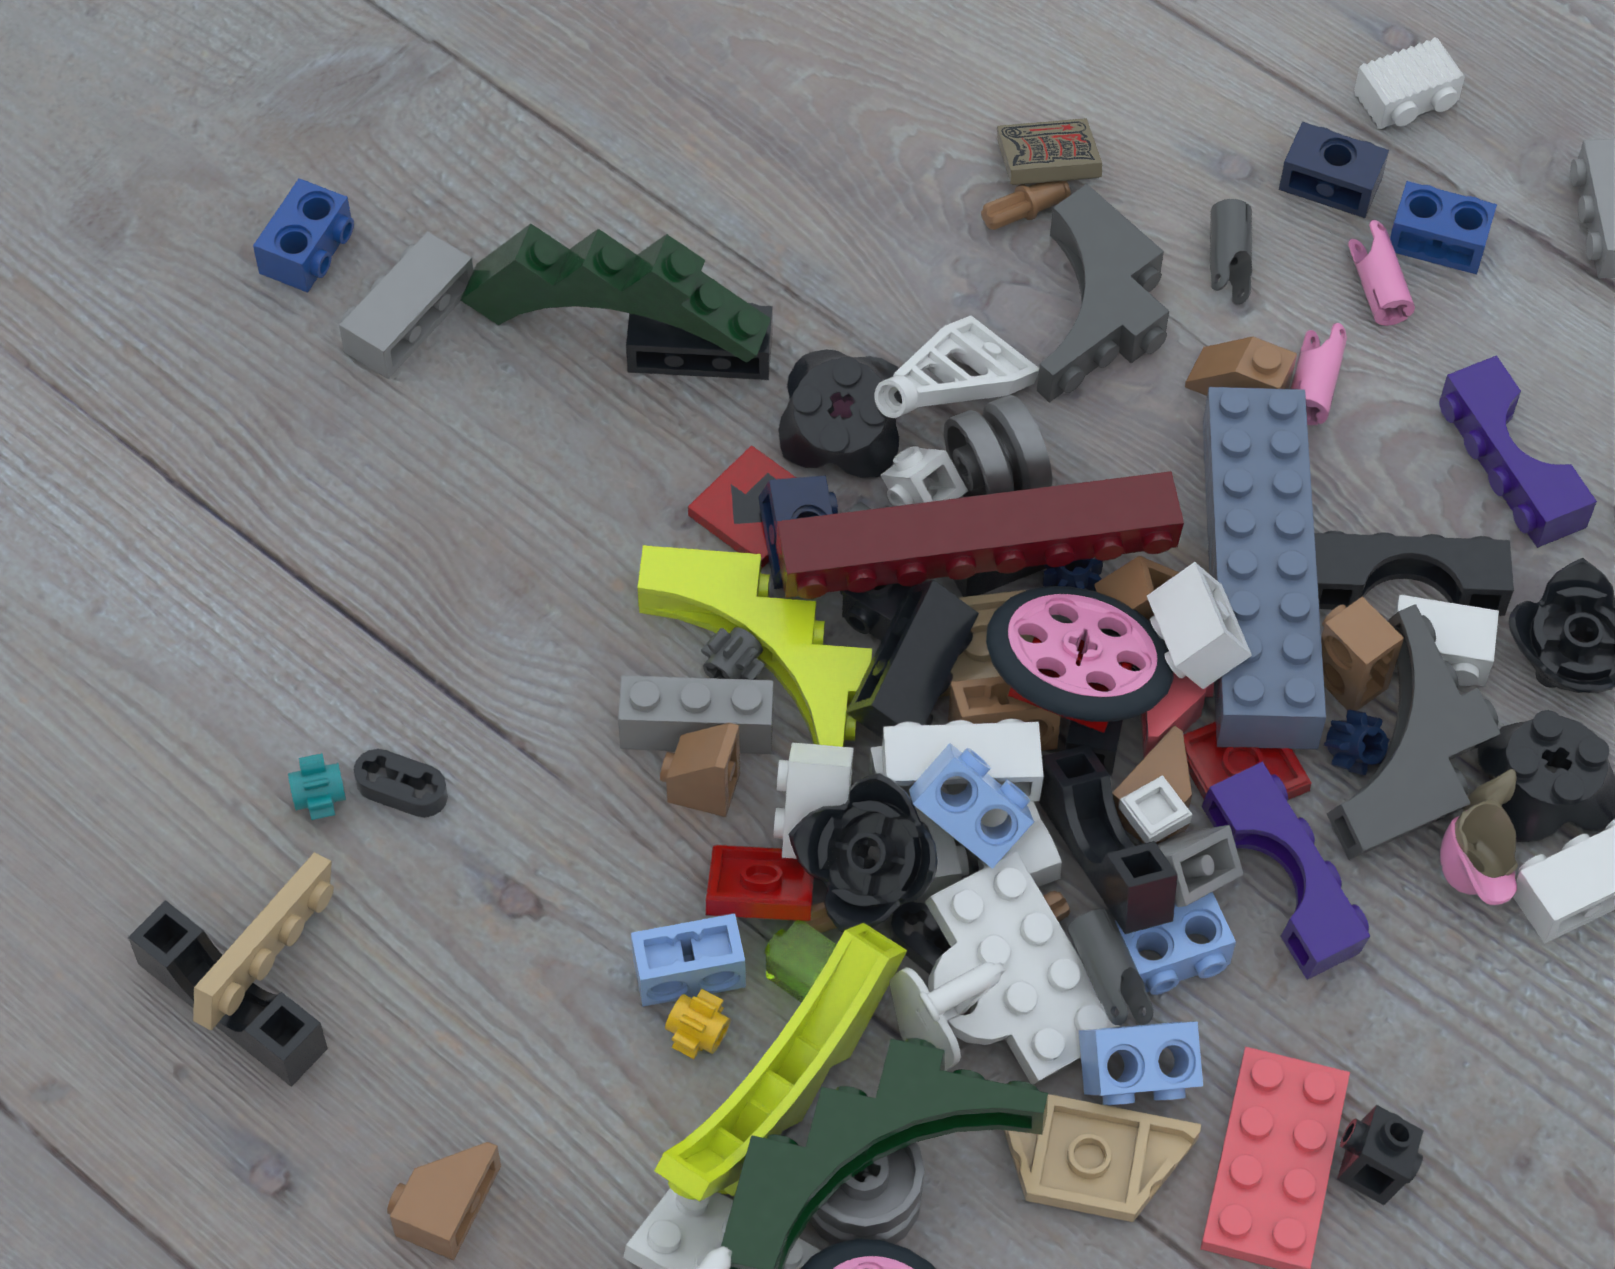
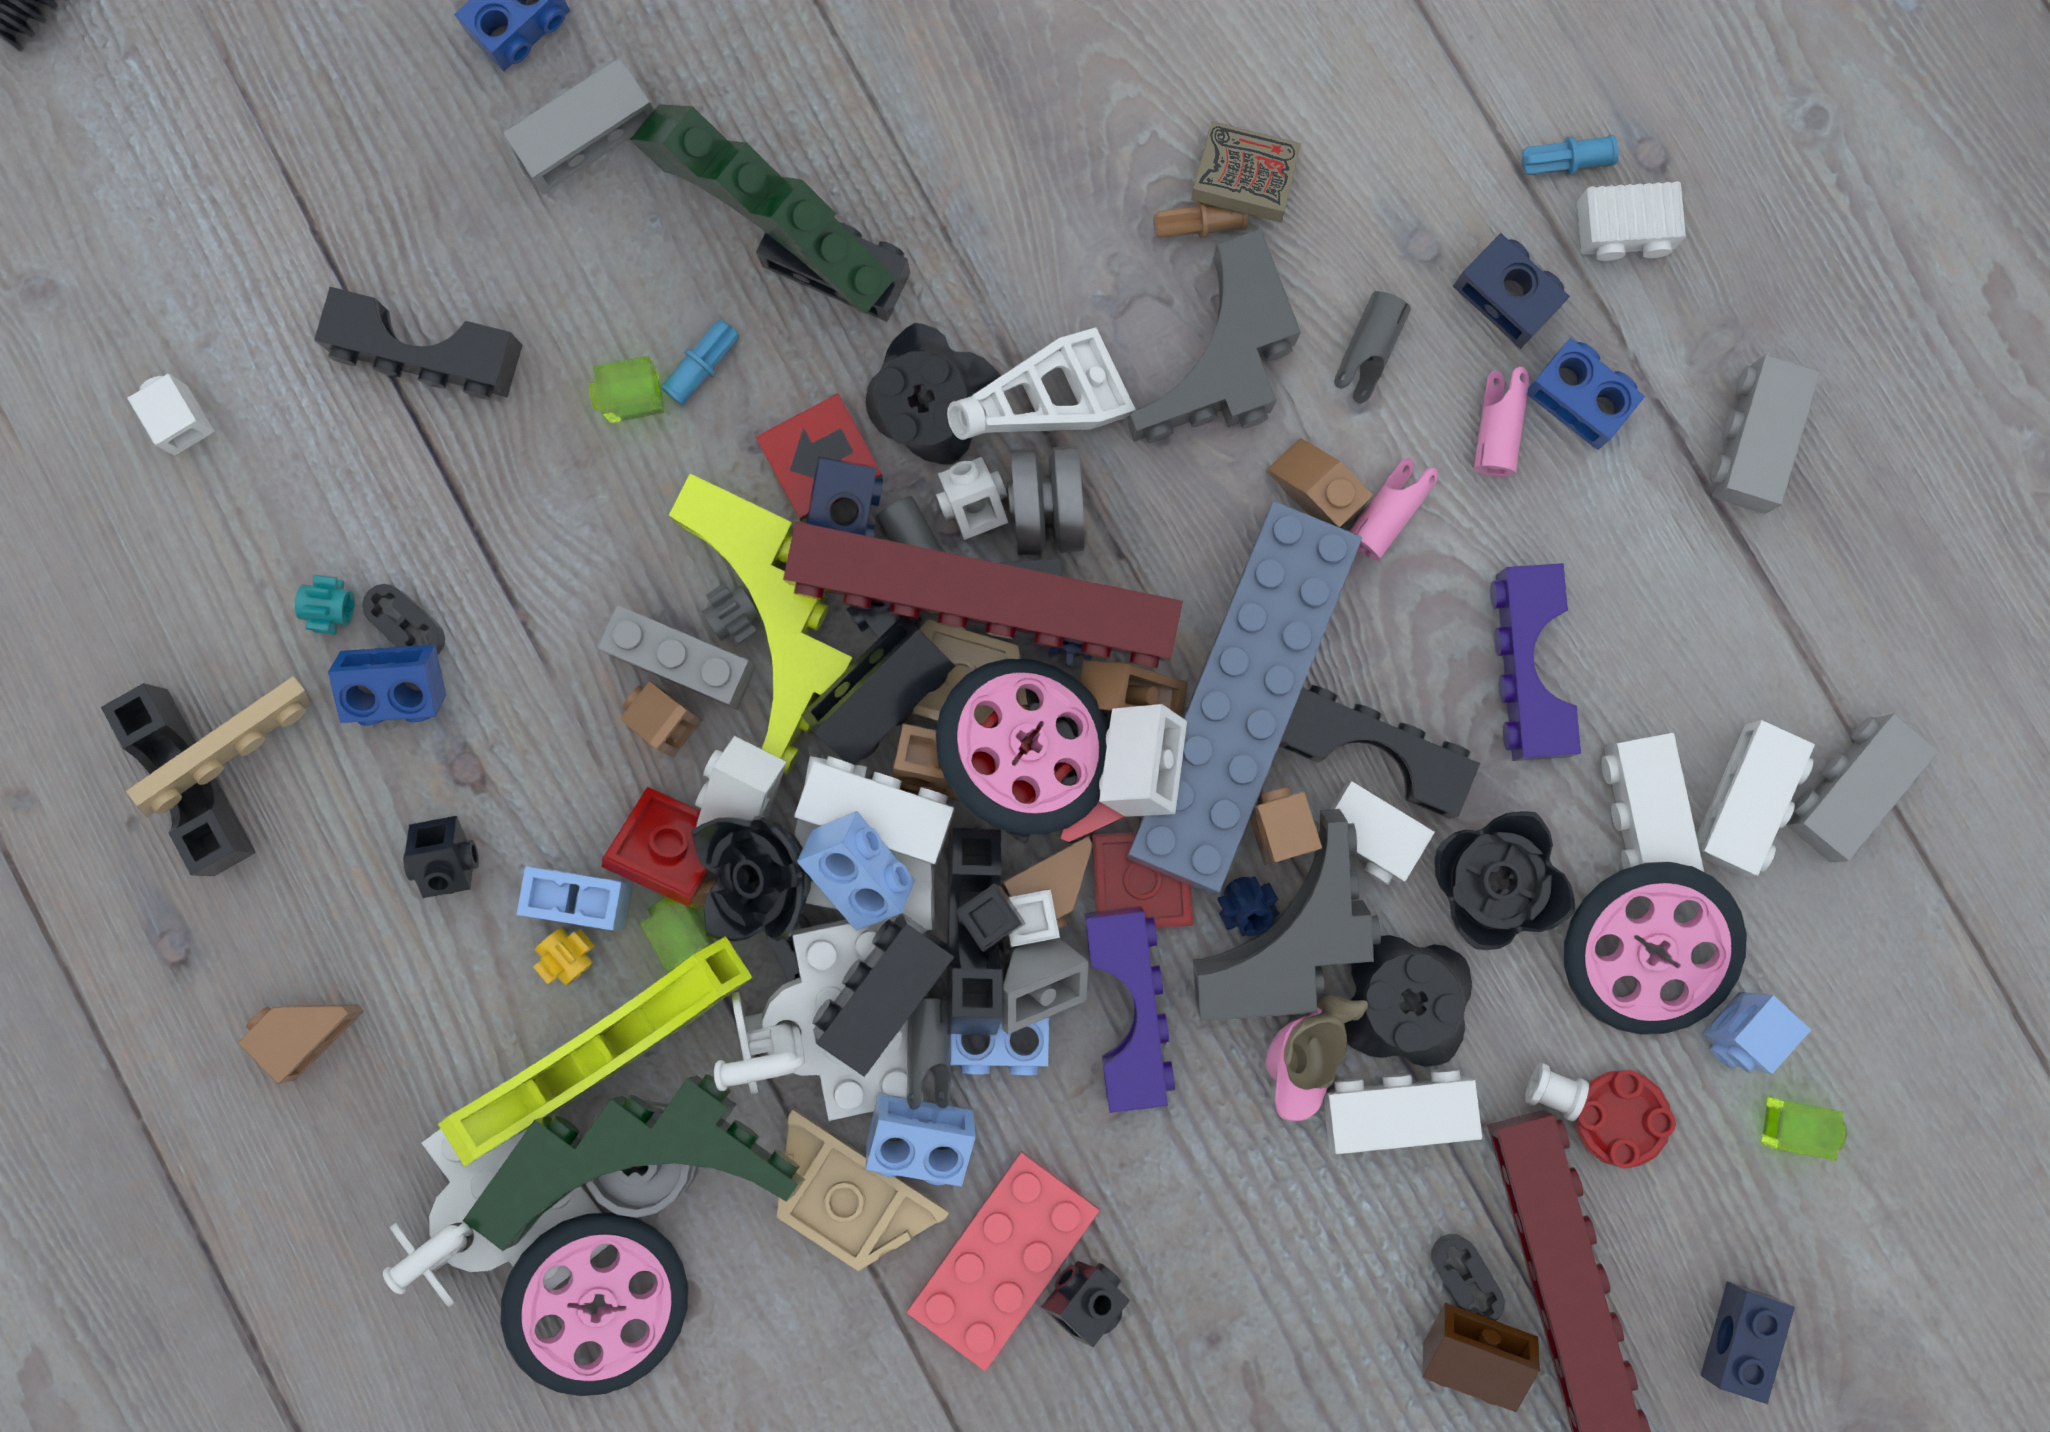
camera: 25 degrees right, 25 degrees up
none -> white brick [127,374,215,456]
none -> black arch [314,287,522,400]
none -> blue brick [328,644,446,726]
none -> black brick [403,816,479,898]
none -> clear neon green brick [588,356,665,423]
none -> dark azure axle [660,320,739,406]
none -> black brick [812,913,954,1077]
none -> black tile [956,883,1026,952]
none -> dark azure axle [1521,135,1619,175]

